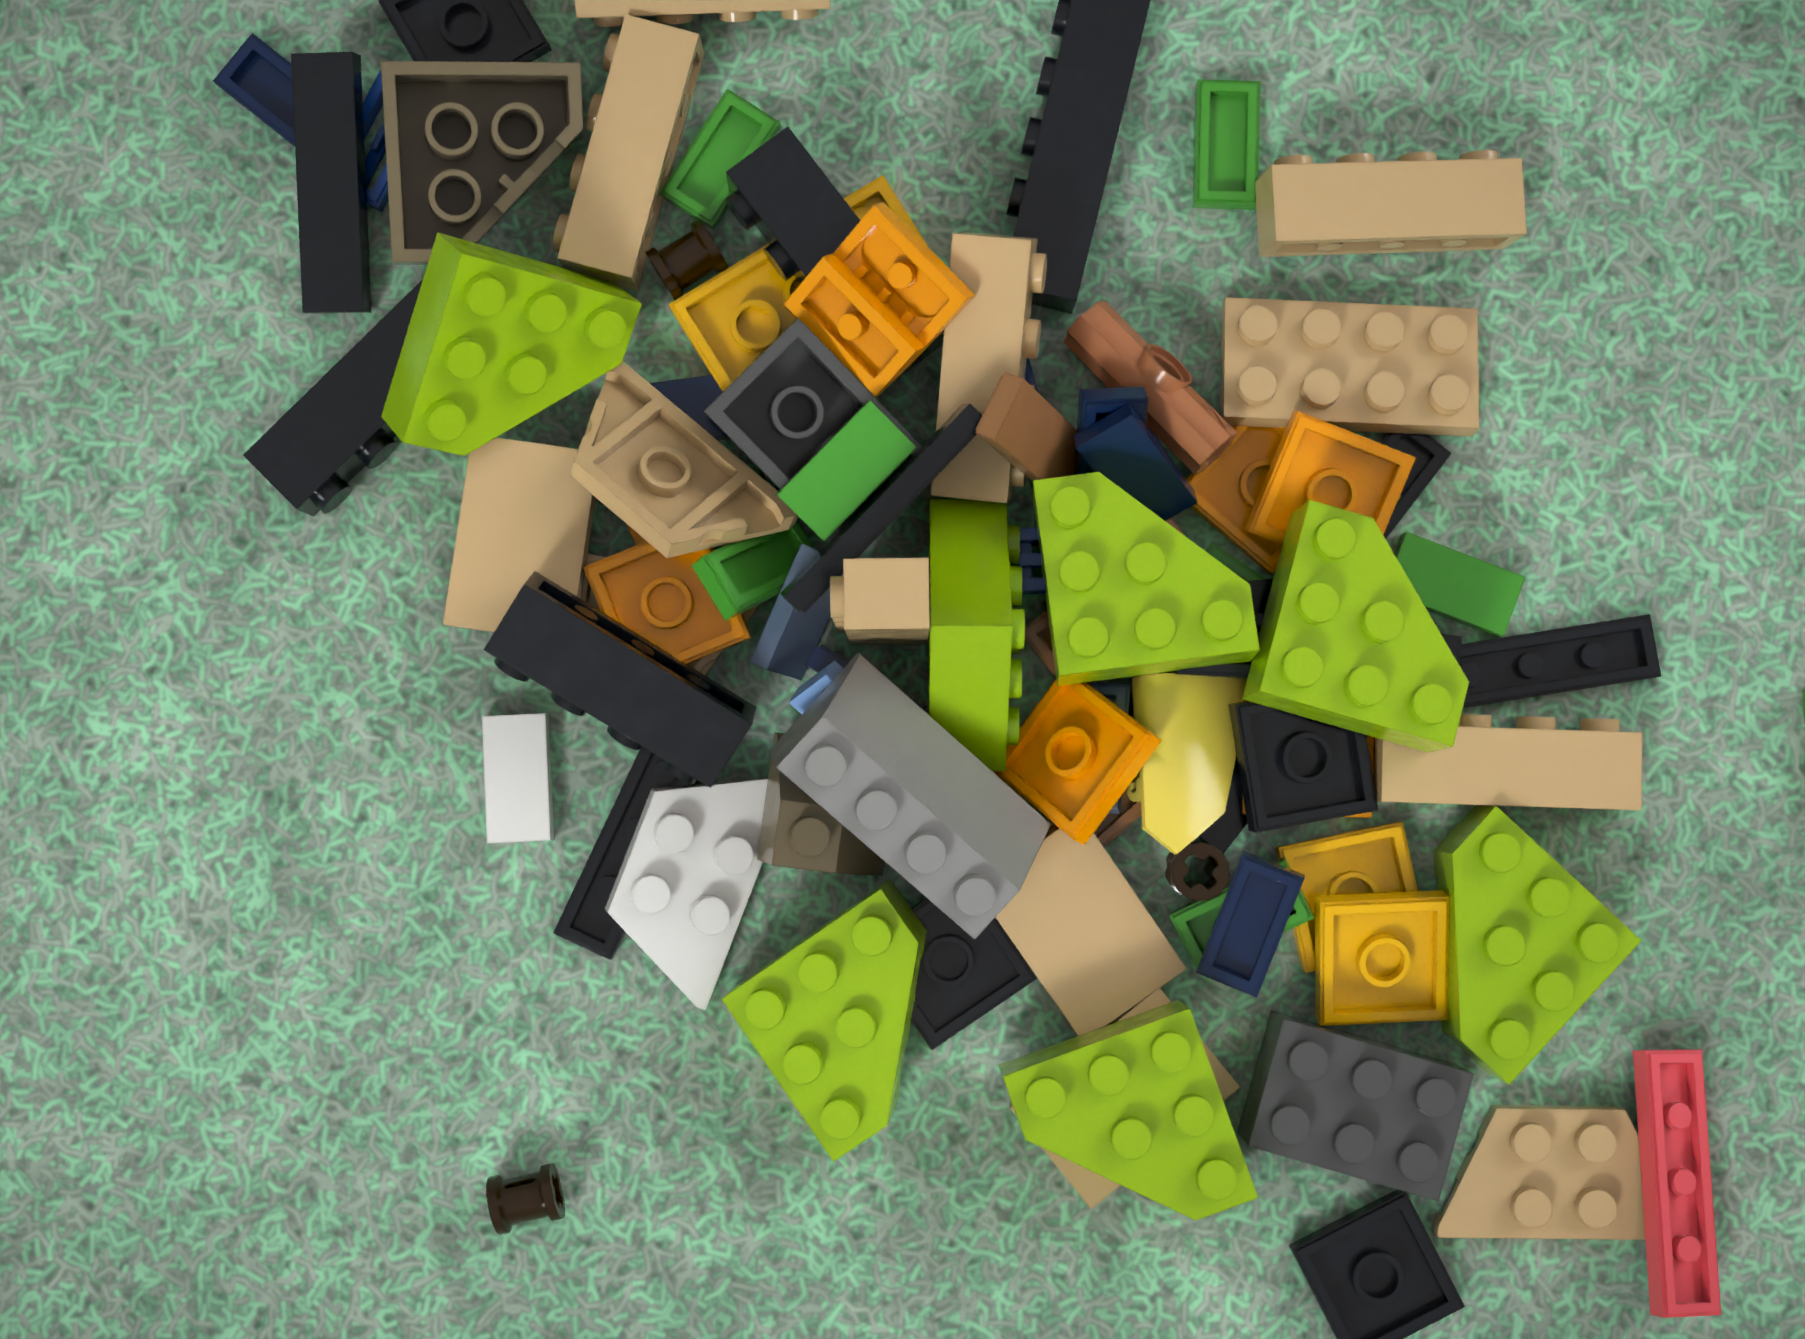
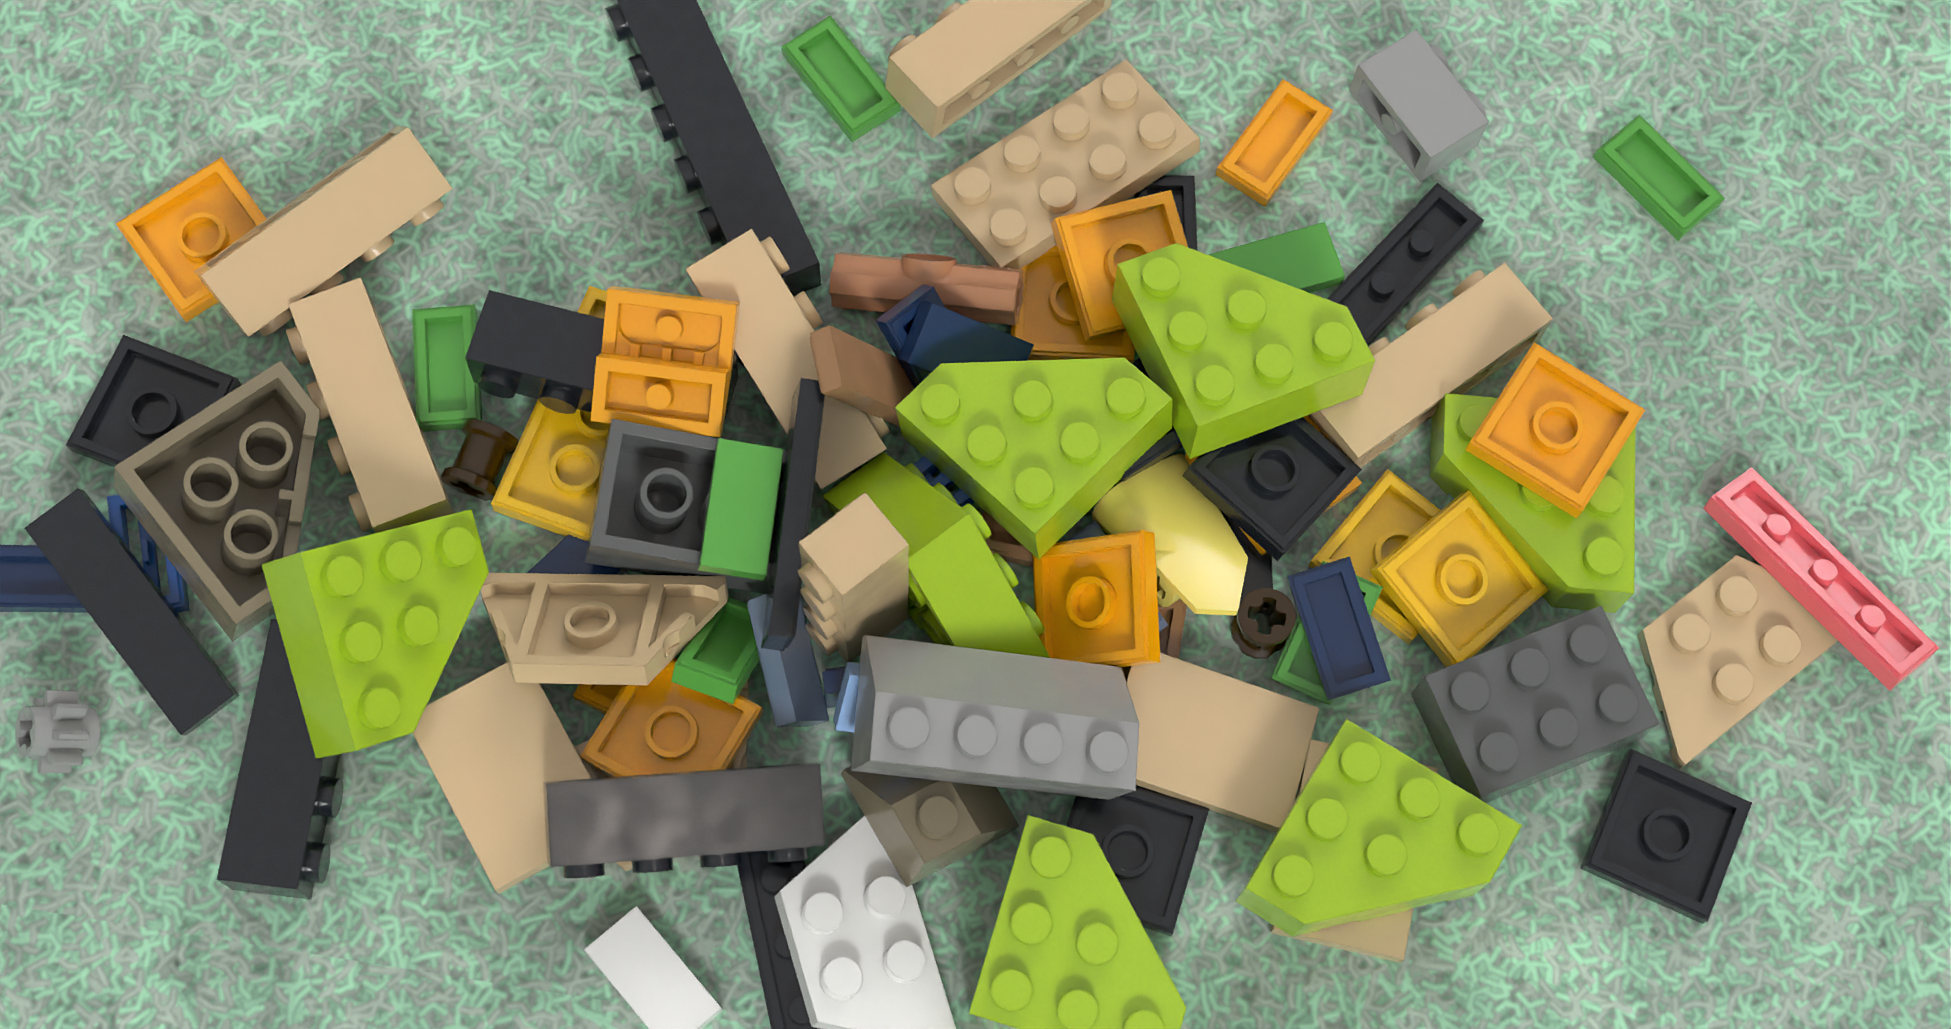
camera: 45 degrees left, 15 degrees down
none -> light grey gear [15,690,100,773]
none -> light orange tile [1215,79,1333,207]
none -> light grey brick [1349,29,1489,182]
none -> light orange tile [1465,342,1645,519]

